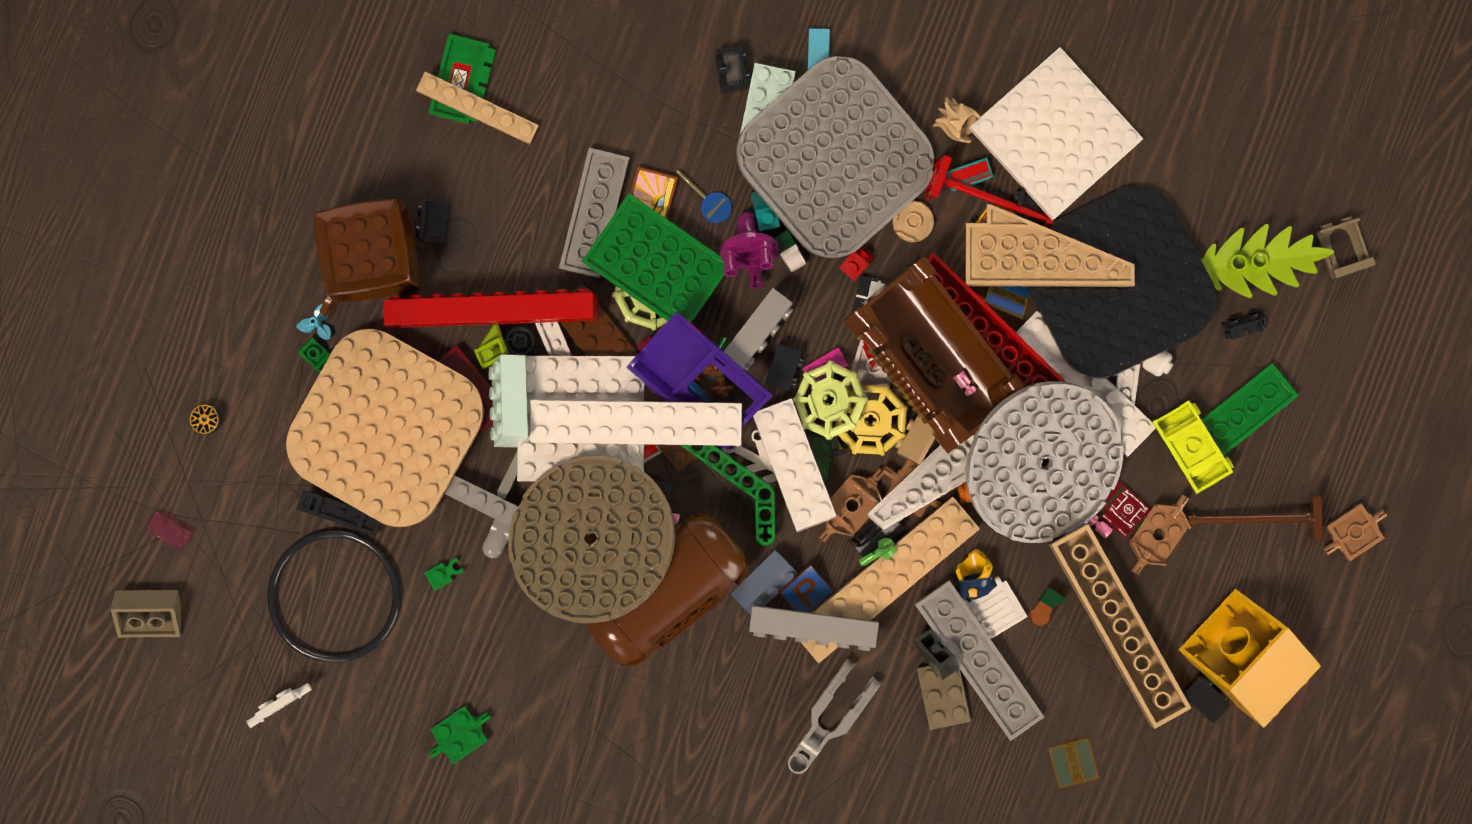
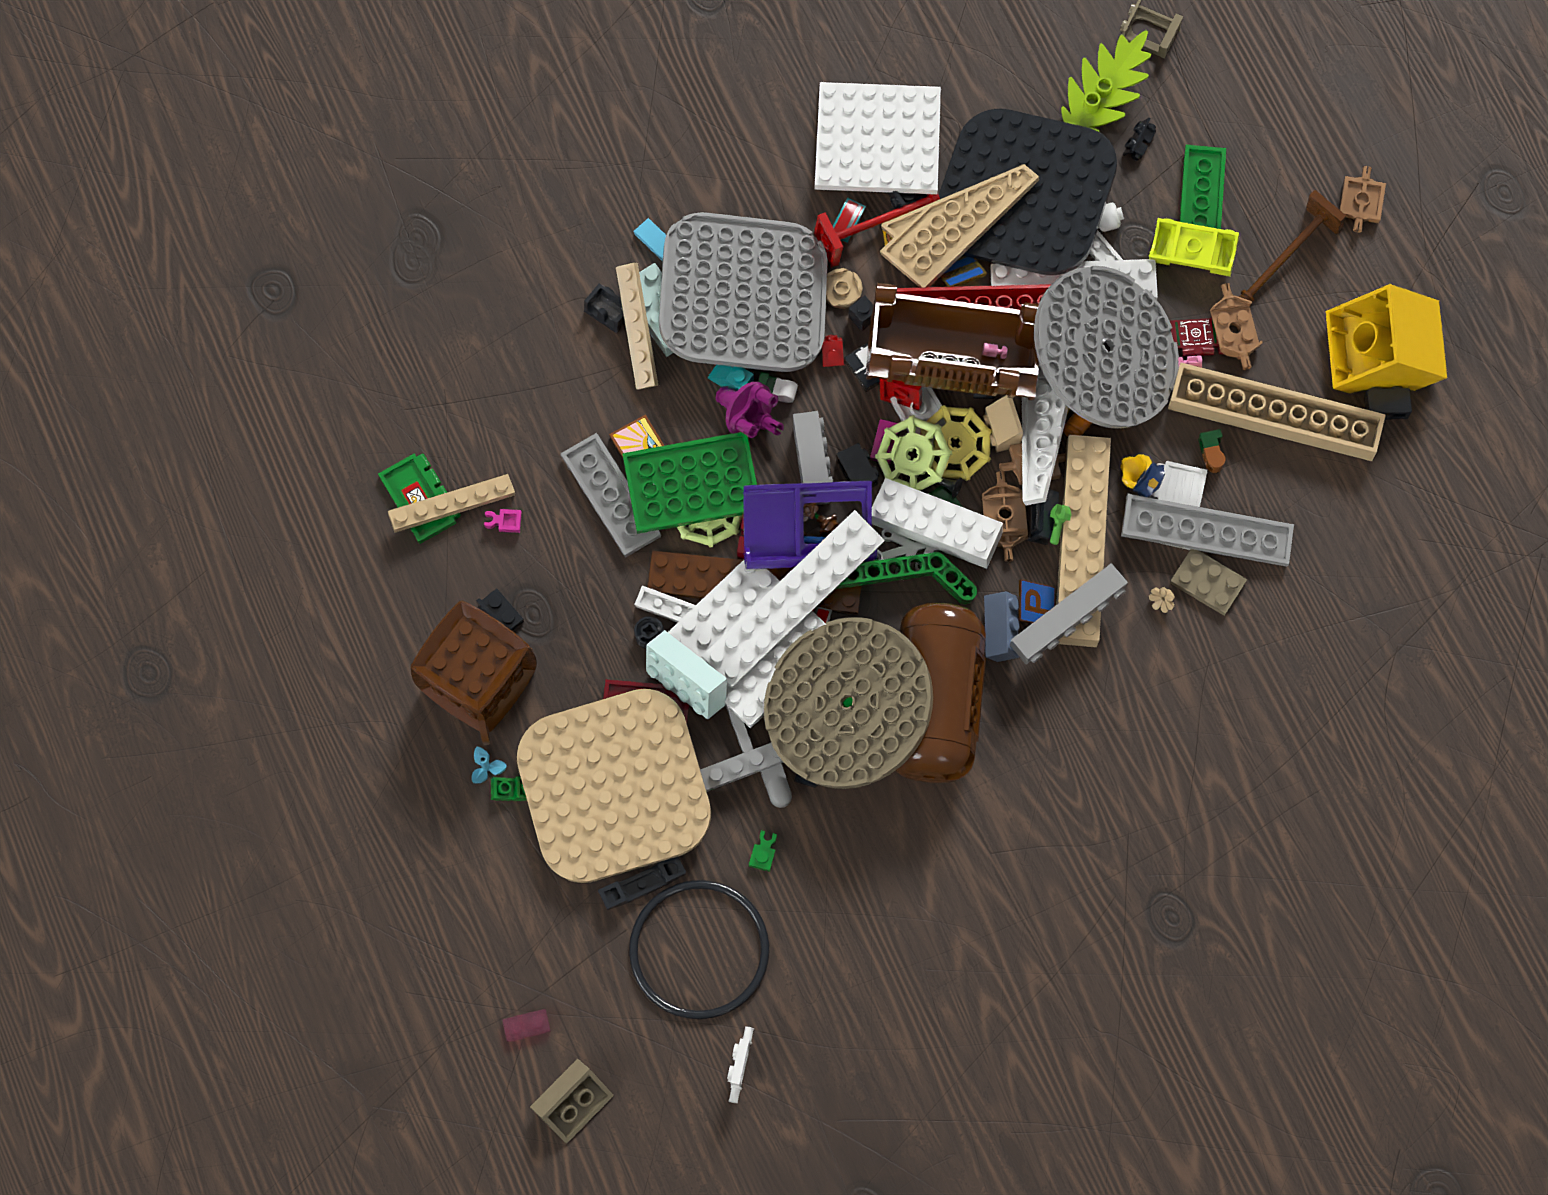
camera: 40 degrees left, 15 degrees down
wheel [190,405,223,434] -> none
red brick [383,289,598,328] -> none
green plate [428,706,491,764] -> none
lime slope [474,324,511,369] -> none
blue piece [676,170,732,223] -> none
light grey piece [788,658,881,774] -> none
pearl dark grey brick [914,628,959,680] -> none
tan hair [933,97,981,143] -> none
clear yellow piece [1048,738,1099,789] -> none
none -> dark pink plate [484,509,522,533]
none -> tan plate [616,263,658,390]
none -> black brick [849,295,873,332]
none -> tan plant [1149,587,1175,613]

